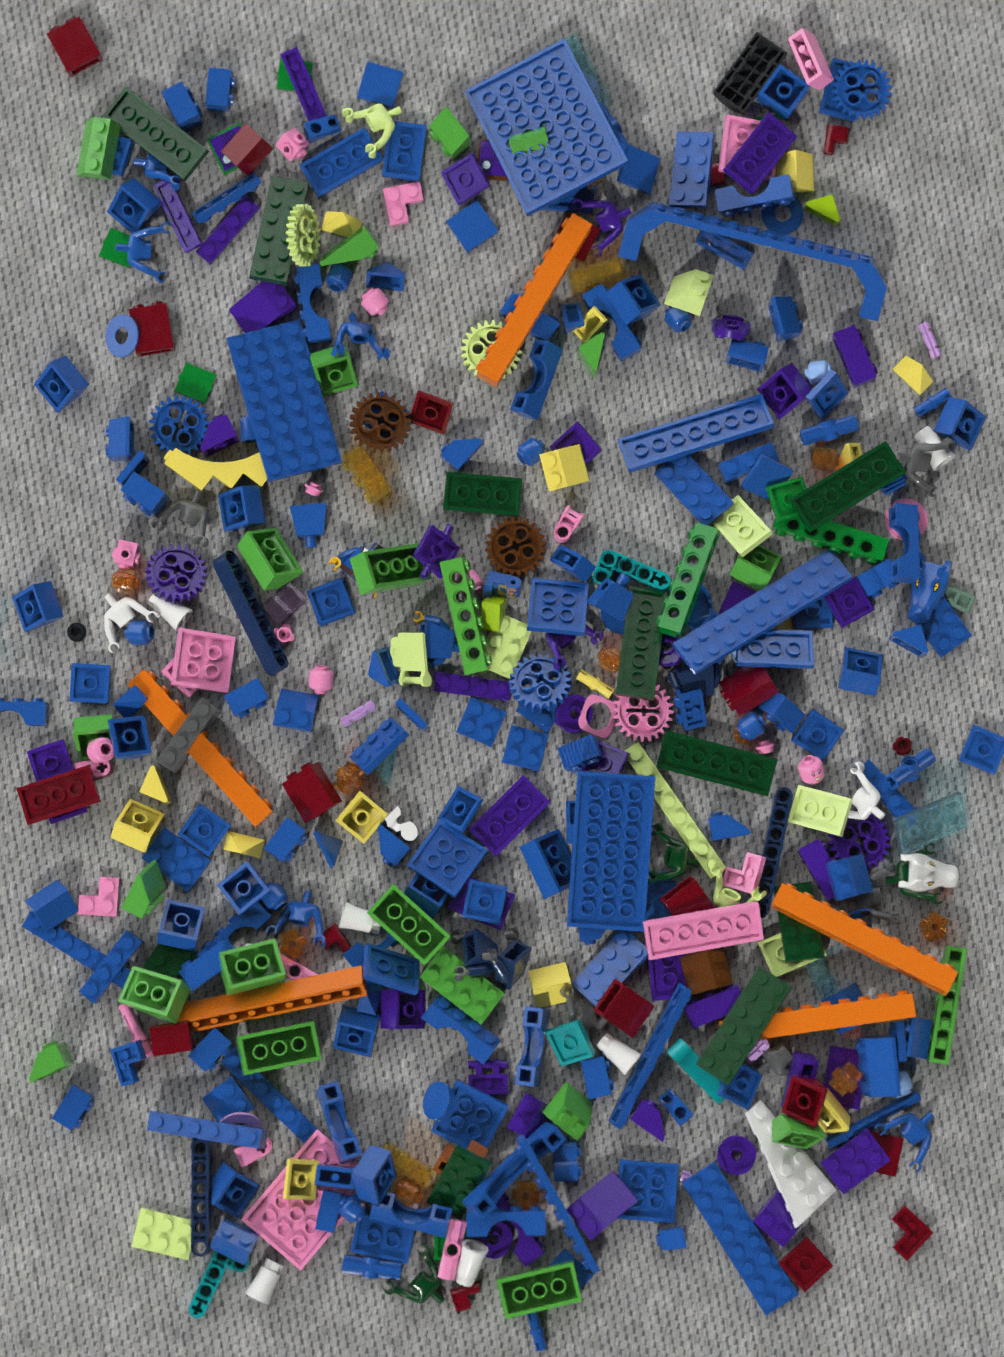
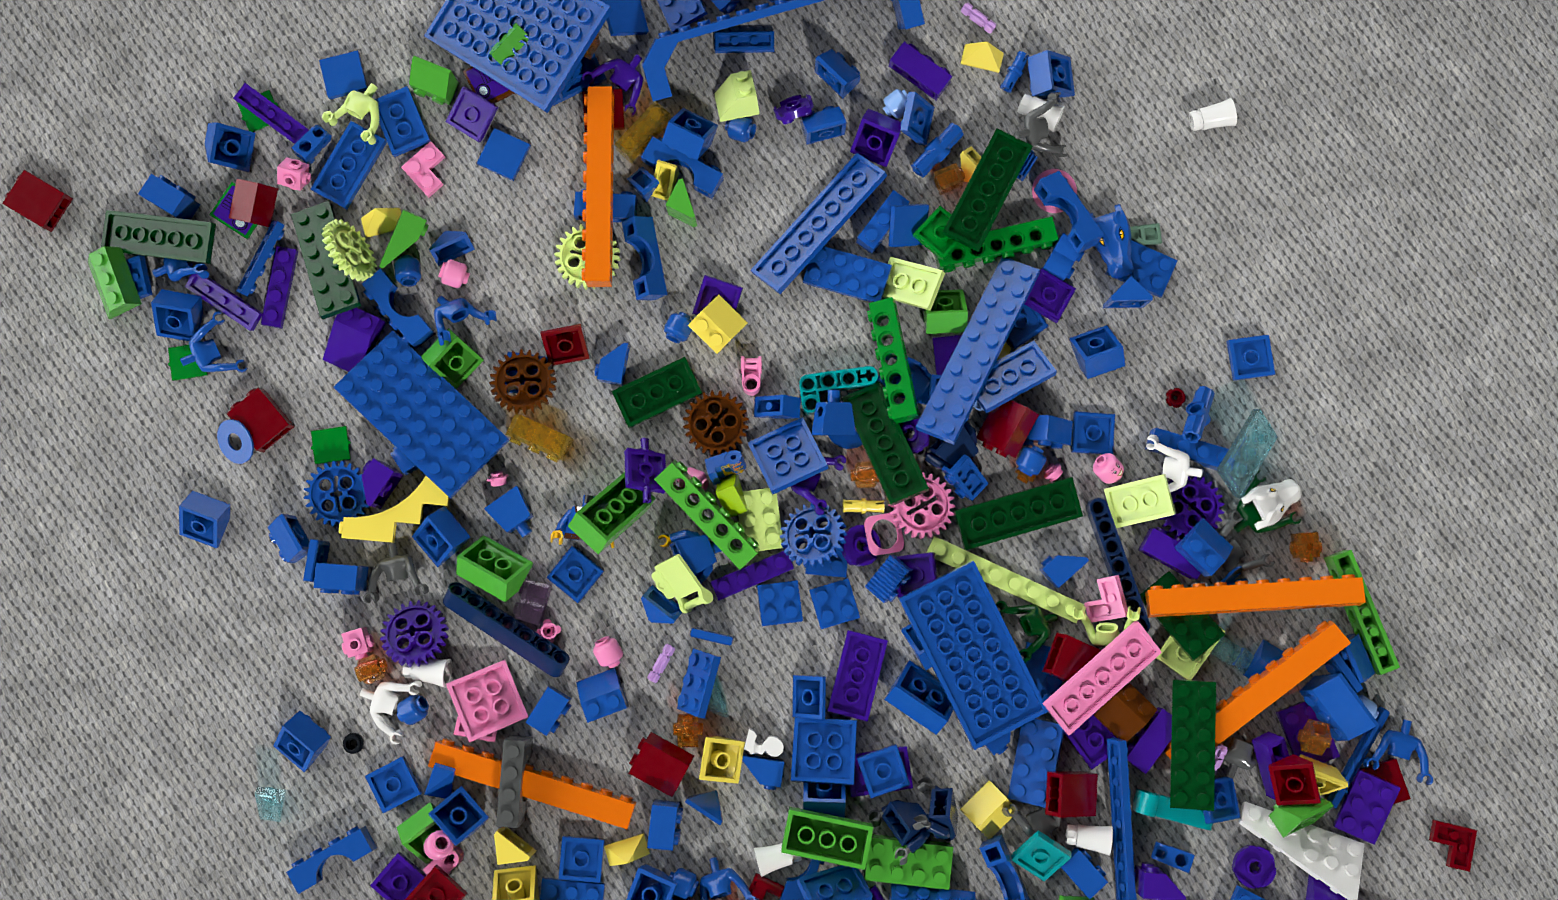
camera: 30 degrees left, 0 degrees up
blue brick [205,68,236,111] -> none
none -> blue slope [205,122,256,172]

